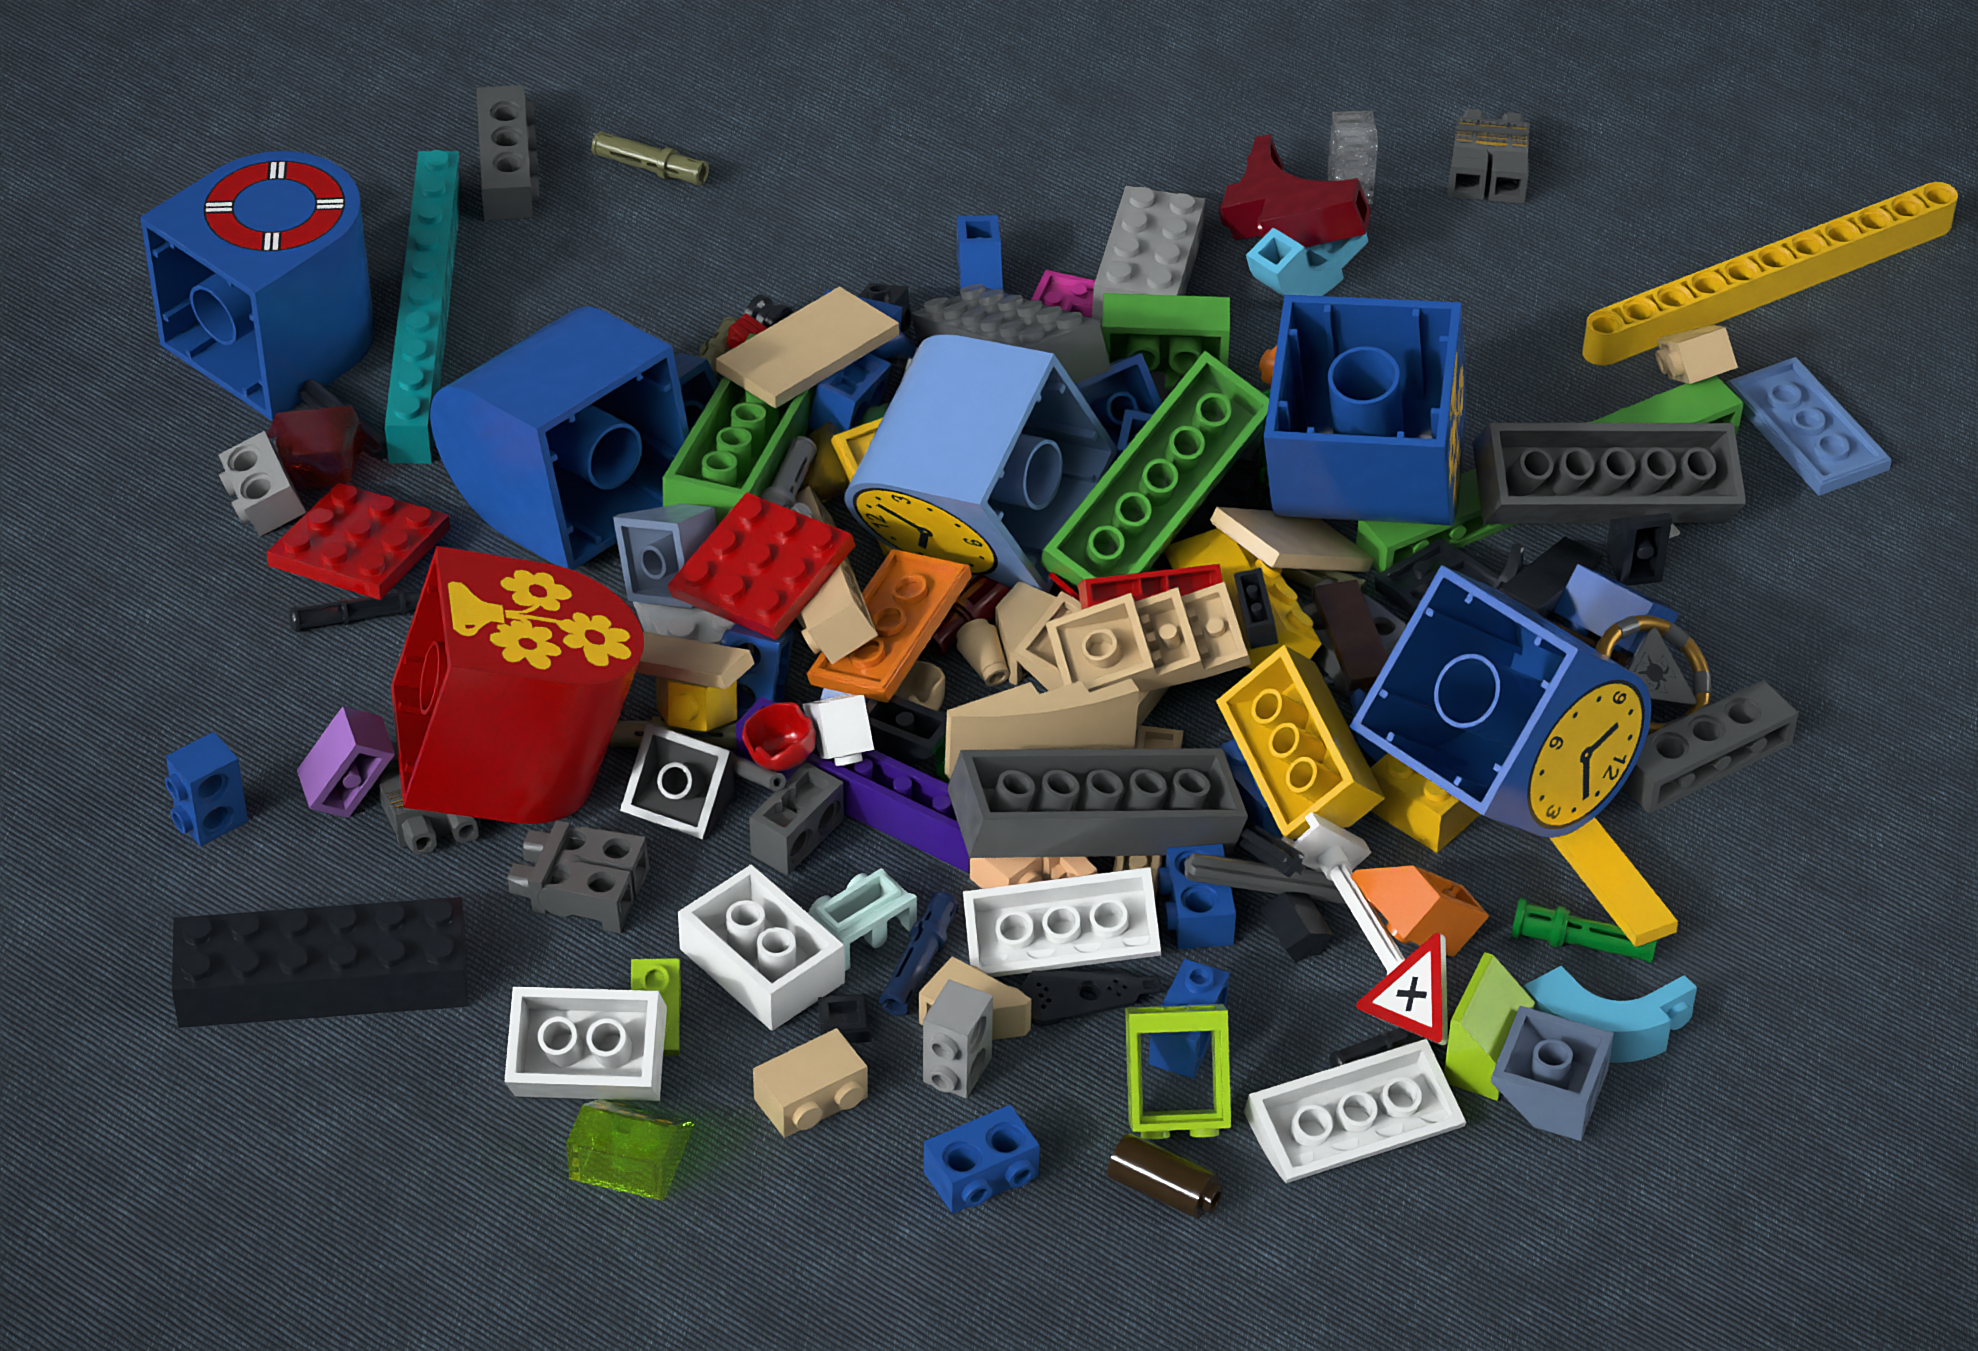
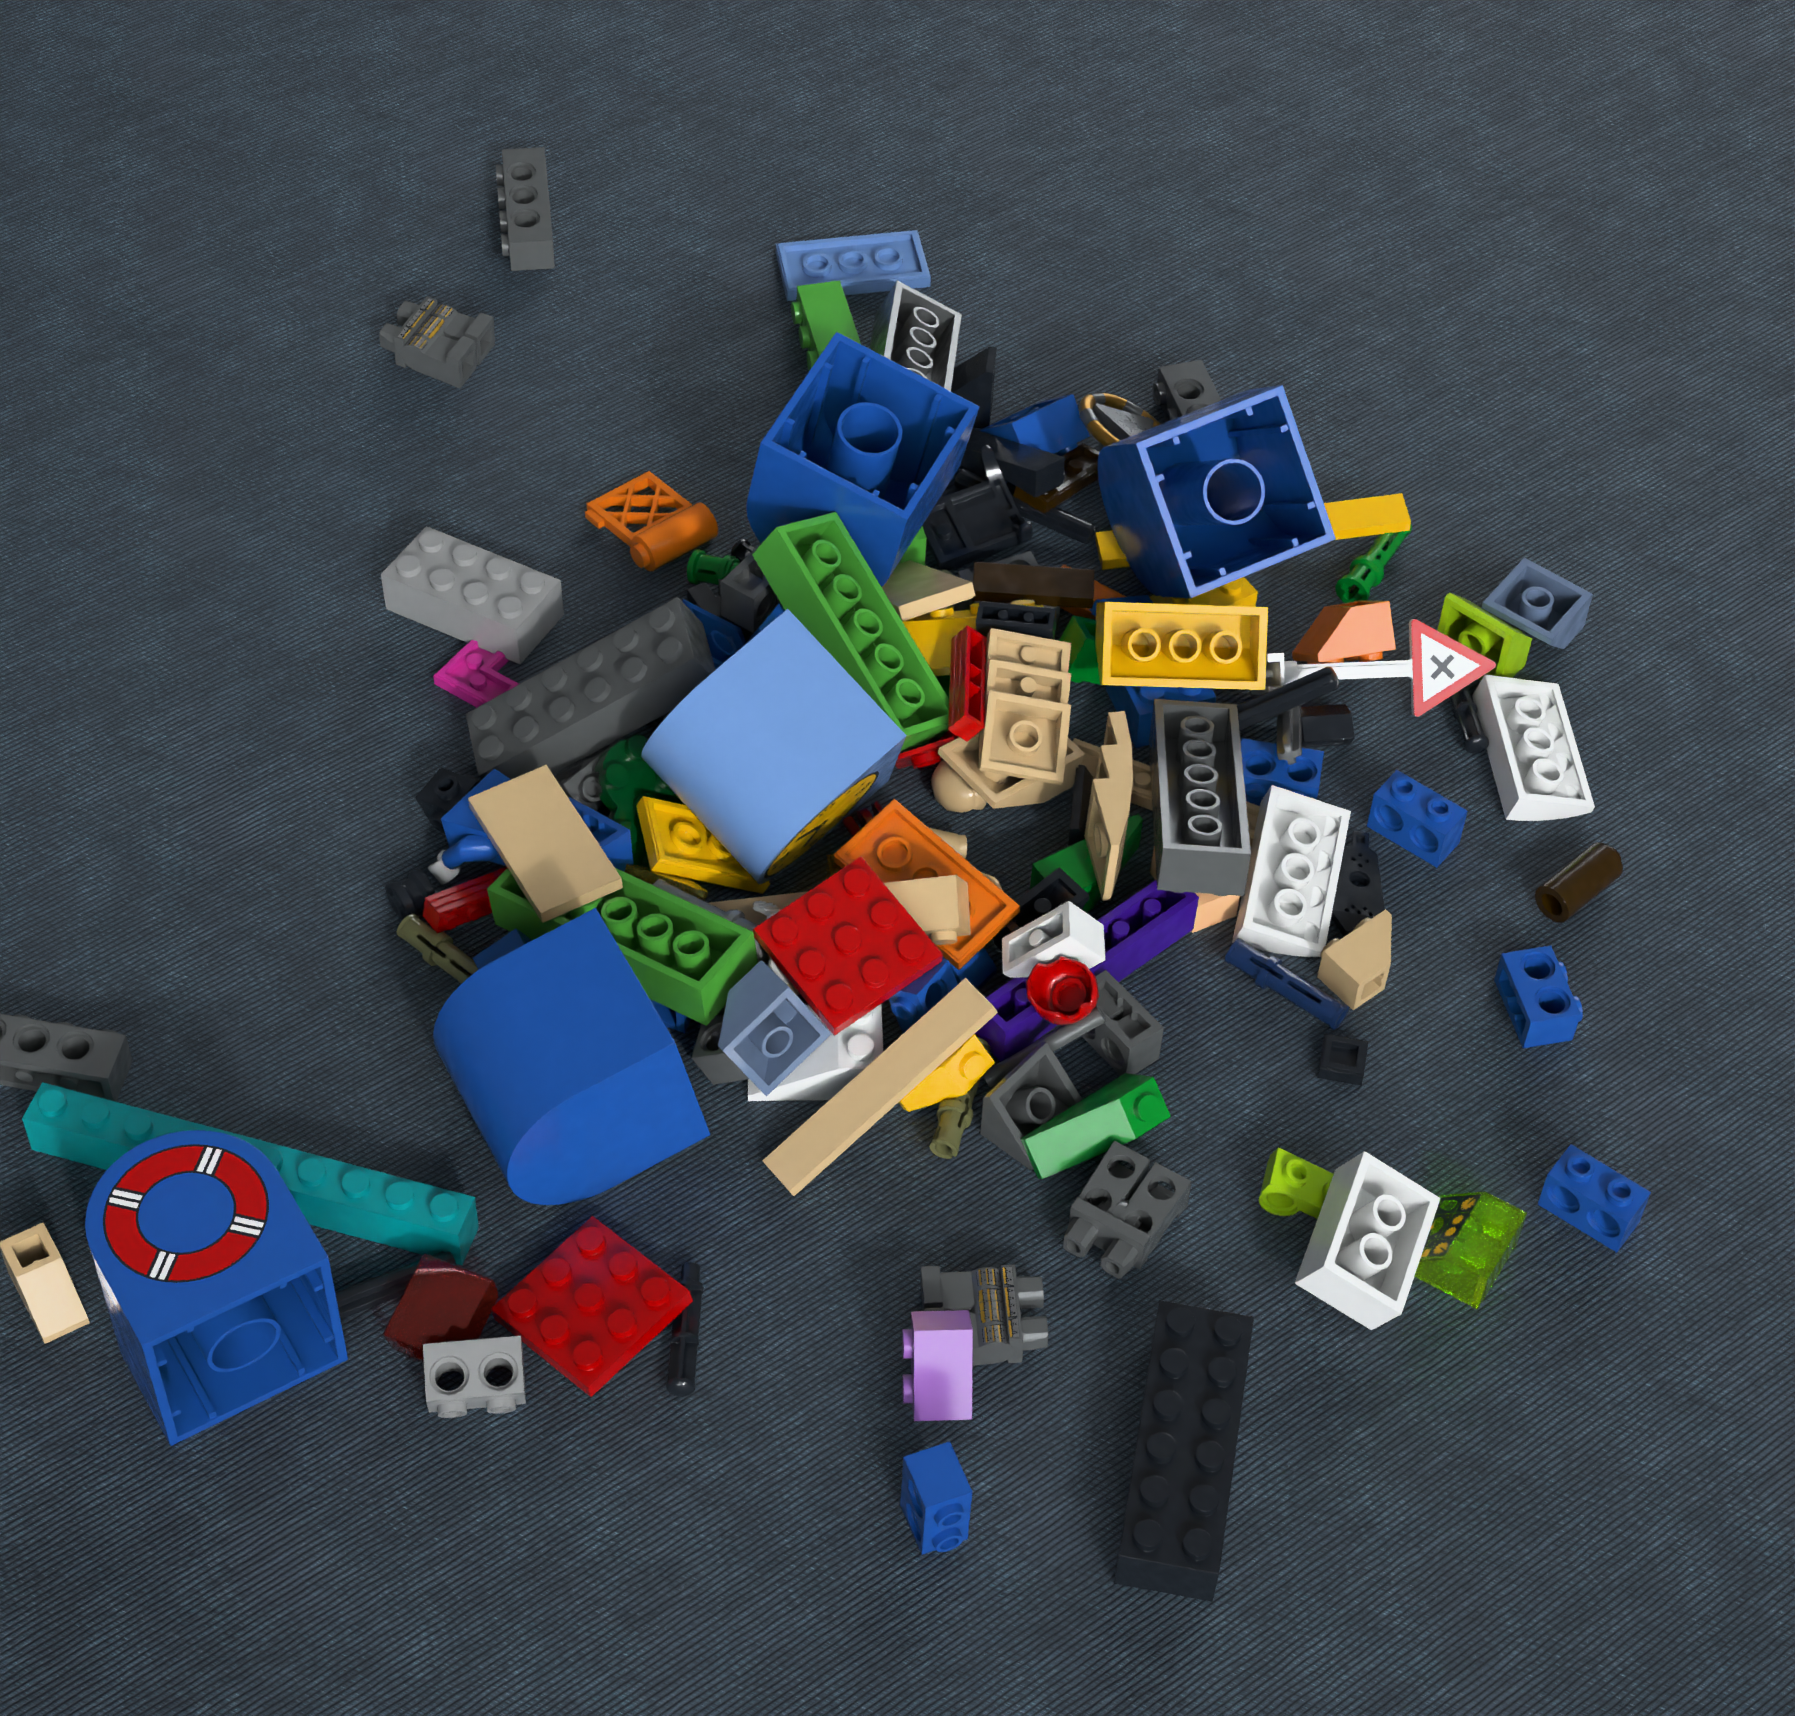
camera: 75 degrees left, 5 degrees up
red brick [391,546,644,824] -> none
olive pin [591,130,709,186] -> none
white brick [678,864,845,1031] -> none
tan brick [753,1028,868,1138] -> none
light aqua window [807,868,917,971] -> none
light grey brick [923,979,993,1099] -> none
blue slope [956,215,1003,294] -> none
tan slope [995,581,1056,686] -> none
bright green brick [1102,293,1230,390] -> none
lime window [1125,1004,1231,1139] -> none
dark red arch [1219,134,1371,247] -> none
medium azure arch [1246,228,1368,296] -> none
clear brick [1327,110,1378,204] -> none
medium azure arch [1523,966,1697,1063] -> none
yellow beam [1582,182,1958,366] -> none
tan slope [1655,325,1738,384] -> none
none -> dark grey brick [496,147,555,271]
none -> green slope [1020,1073,1171,1179]
none -> blue brick [1538,1144,1651,1253]

